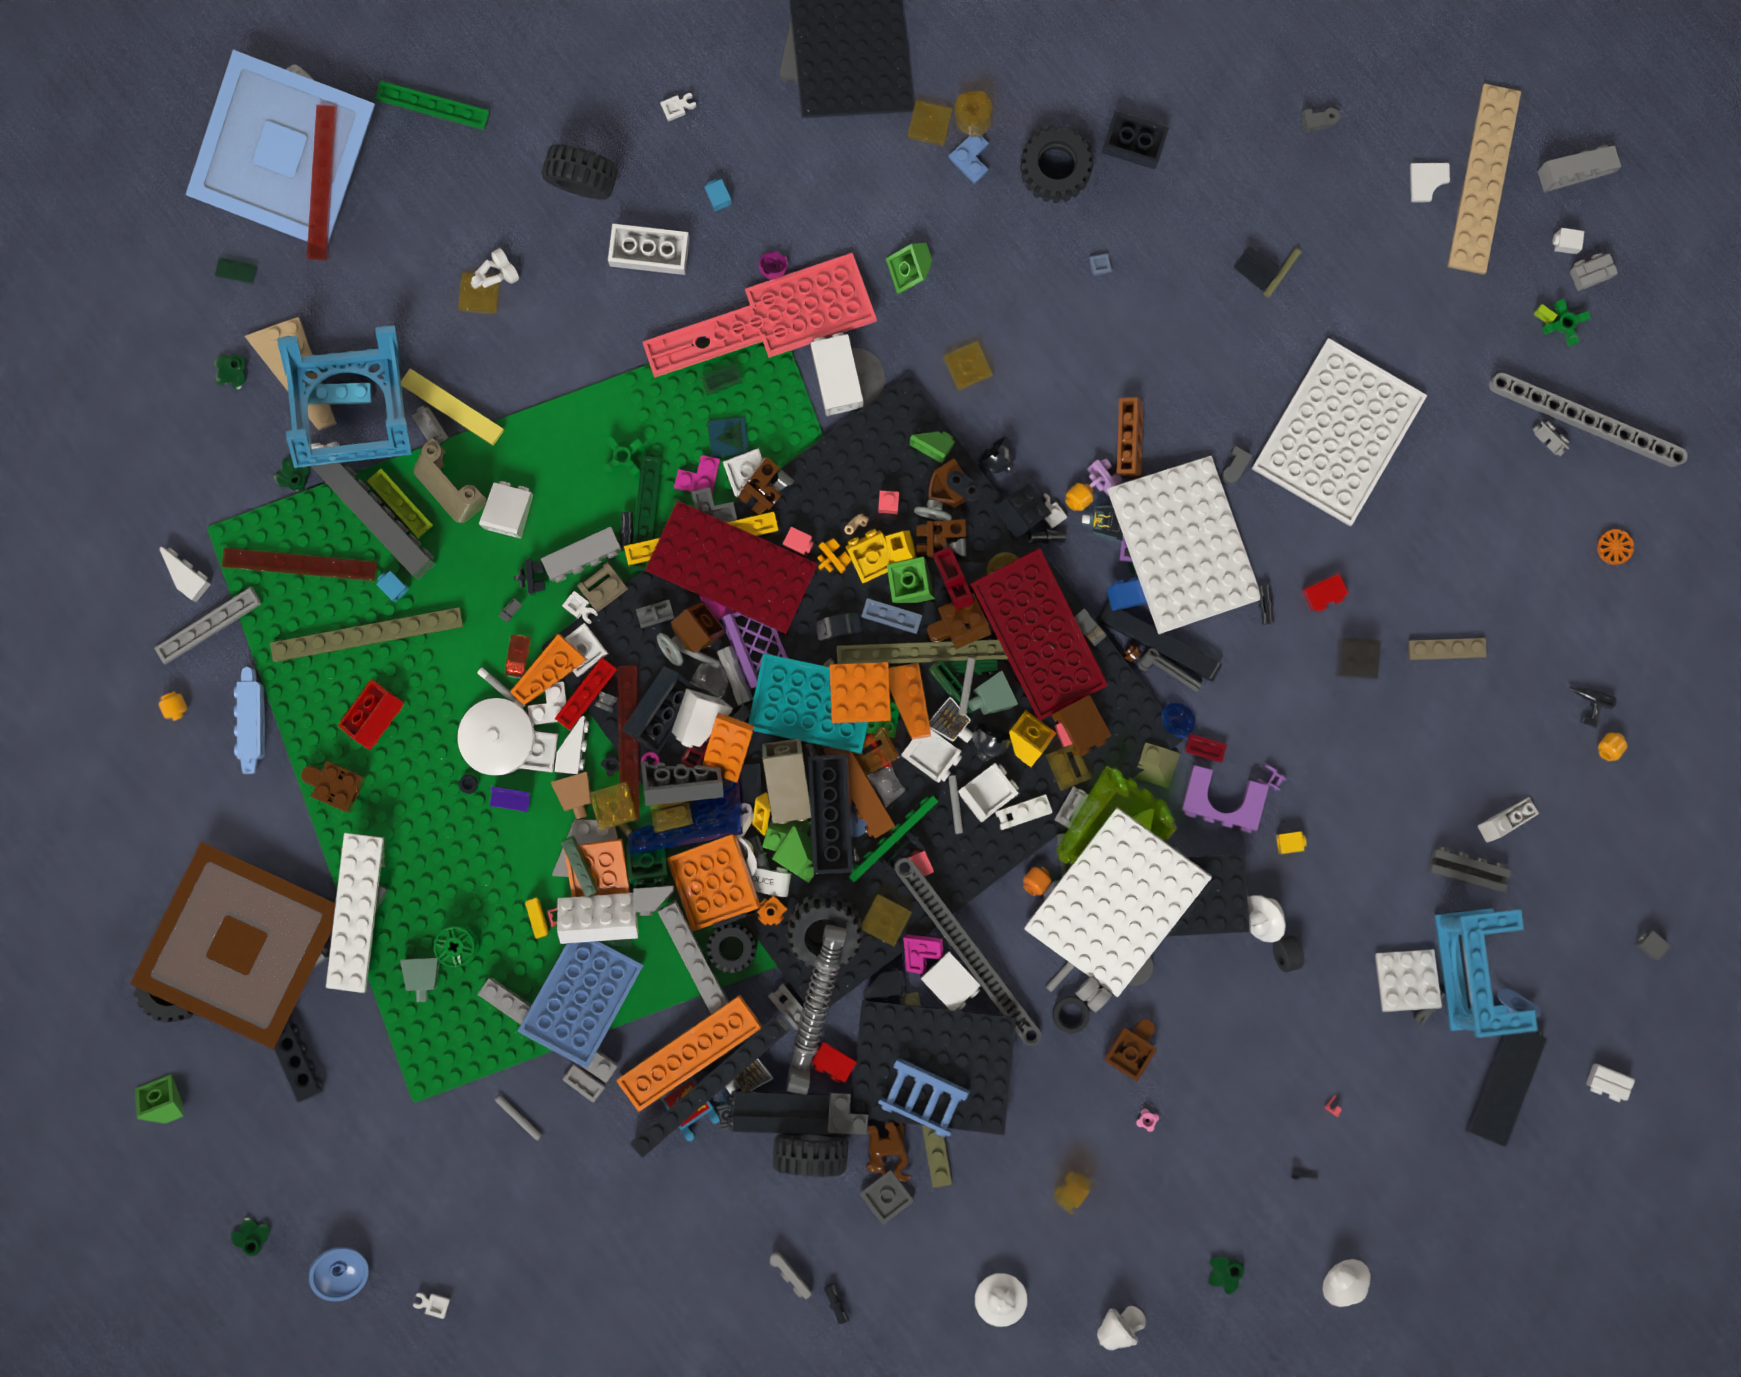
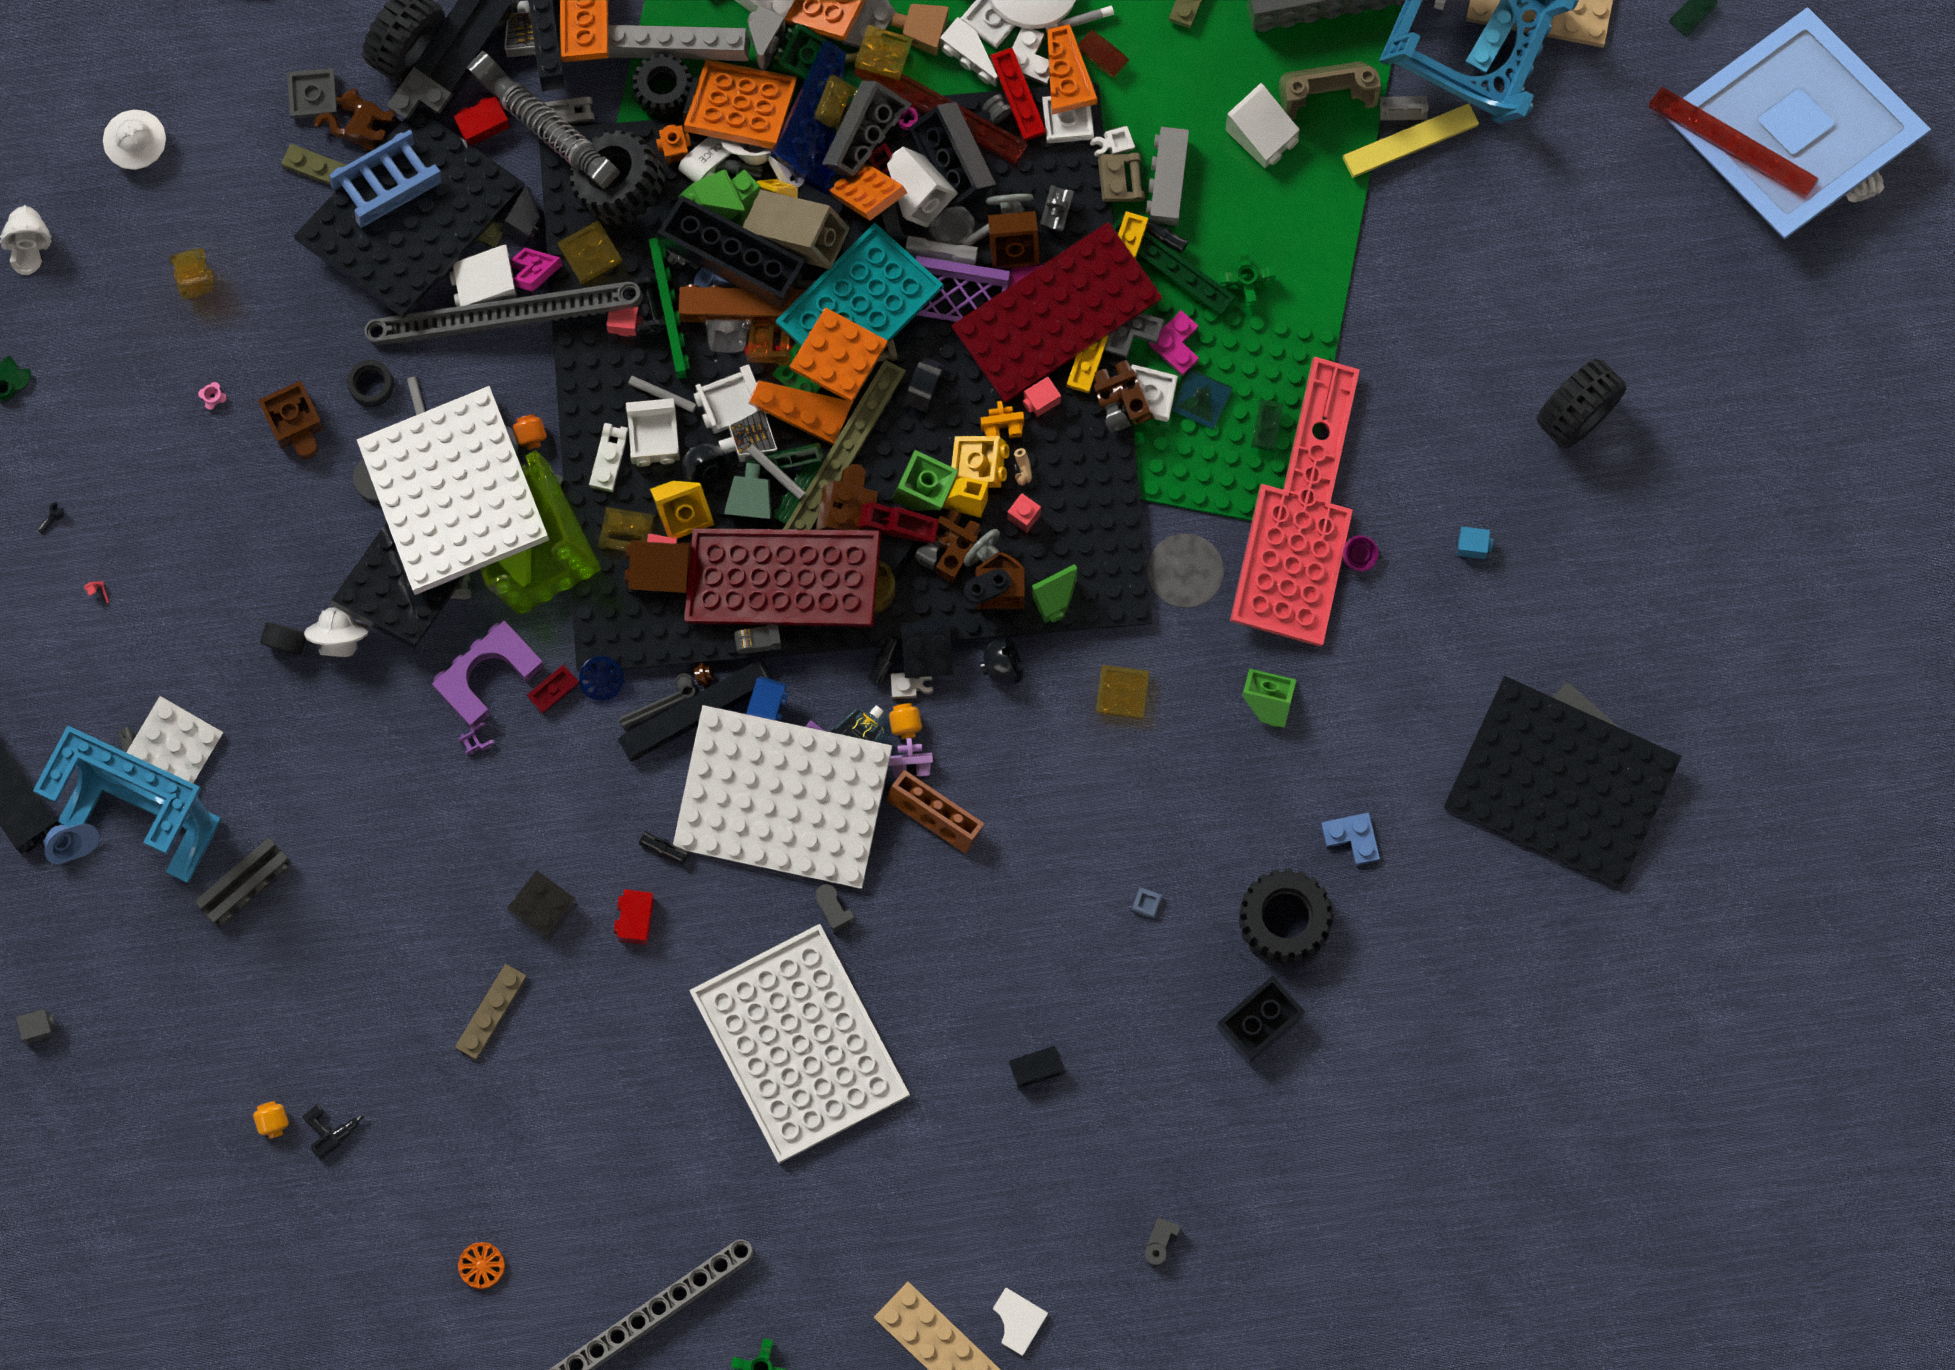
camera: 125 degrees right, 10 degrees down
lime plate [367,469,433,538] -> none
green plate [375,81,490,131] -> none
clear yellow plate [458,272,500,314] -> none
white piece [471,248,519,289] -> none
dark grey pin [499,598,522,623] -> none
black hips [513,559,546,596] -> none
black plate [601,754,624,777] -> none
white brick [608,224,690,275] -> none
white plate [660,93,696,122] -> none
white brick [811,333,863,416] -> none
sand blue plate [861,598,922,634] -> none
clear yellow plate [907,100,953,146] -> none
clear yellow brick [954,91,993,136] -> none
light grey hinge [1055,786,1090,829] -> none
light grey wheel [1075,976,1112,1012] -> none
olive slope [1134,742,1180,788] -> none
olive bar [1263,248,1301,298] -> none
yellow brick [1276,831,1307,854] -> none
white slope [1478,797,1539,843] -> none
light grey hinge [1533,420,1570,456] -> none
lime tile [1534,304,1557,324] -> none

